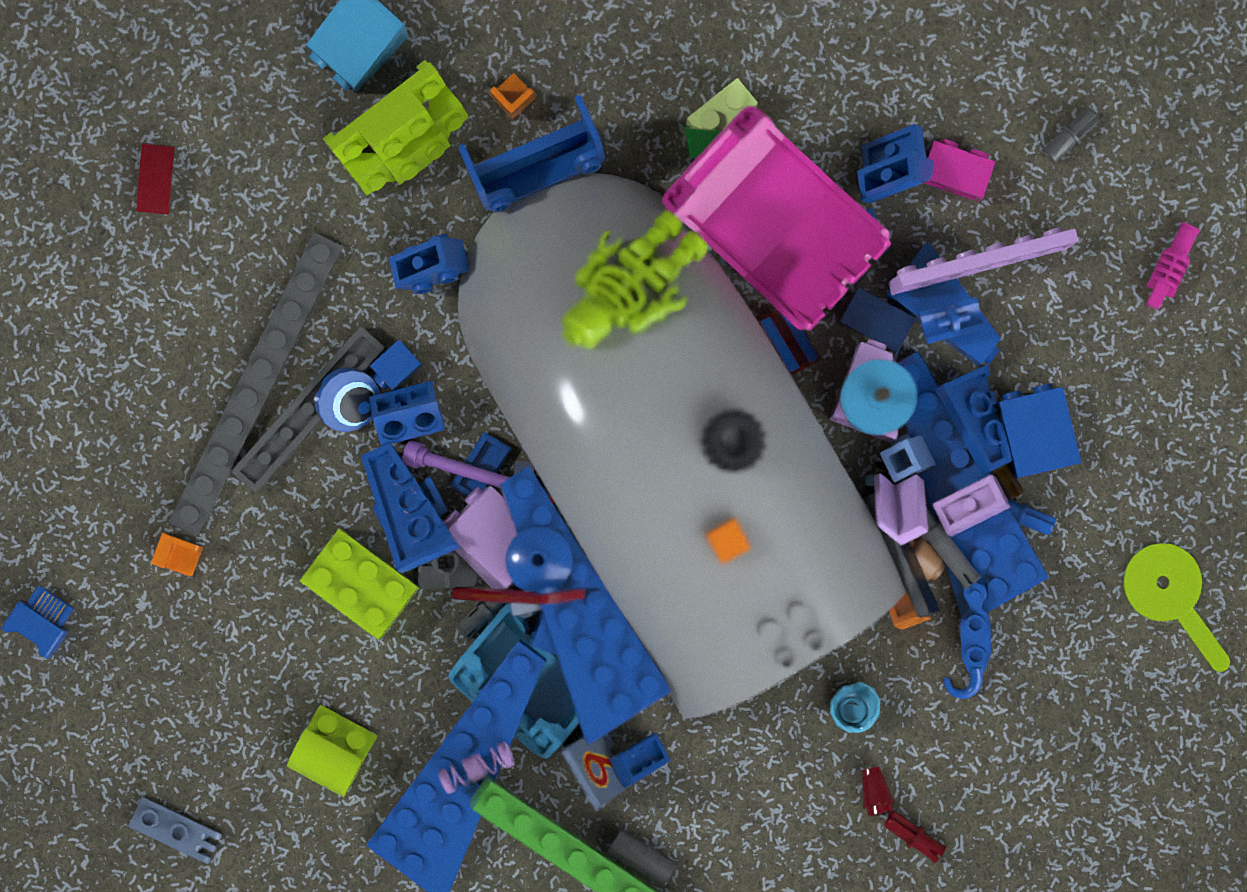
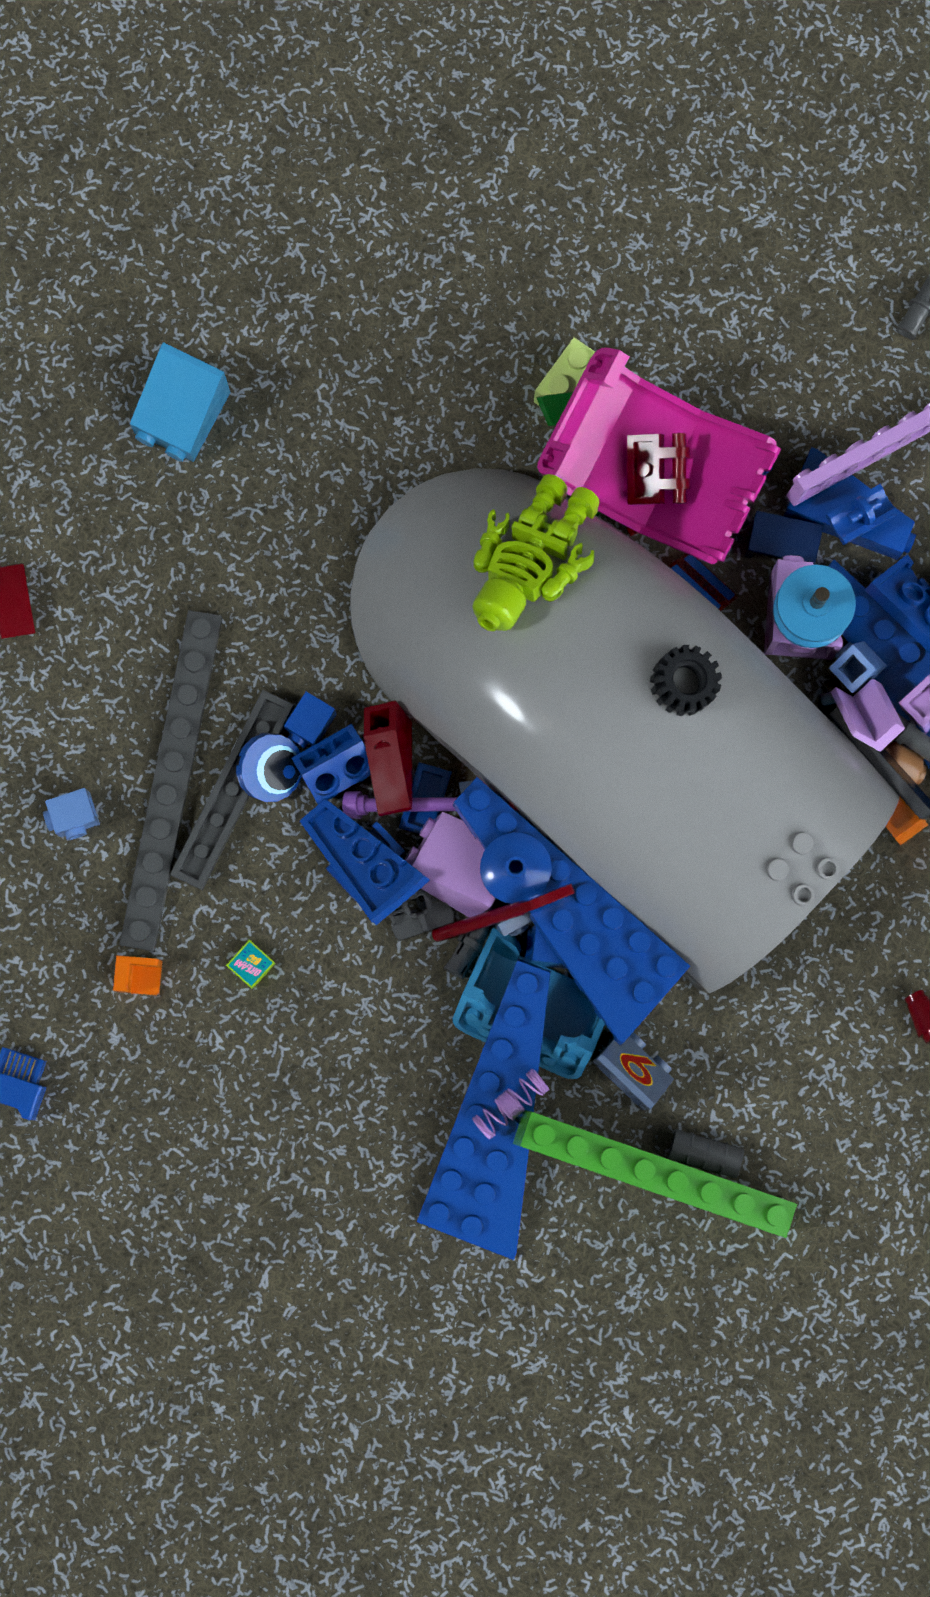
camera: 15 degrees left, 5 degrees down
sand blue hinge [128,796,223,864] -> none
lime brick [287,705,378,797] -> none
lime brick [300,528,420,640] -> none
lime piece [323,60,469,196] -> none
blue brick [389,234,470,294] -> none
blue windscreen [458,95,605,213] -> none
orange panel [489,73,536,120] -> none
blue plate [609,732,670,788] -> none
orange tile [705,517,751,564] -> none
medium azure hair [830,681,880,733] -> none
blue brick [857,124,933,203] -> none
dark pink brick [924,139,995,202] -> none
none -> medium blue brick [43,788,100,840]
none -> teal tile [226,940,276,989]
none -> dark red slope [364,700,412,816]
none -> dark red plate [627,433,690,505]

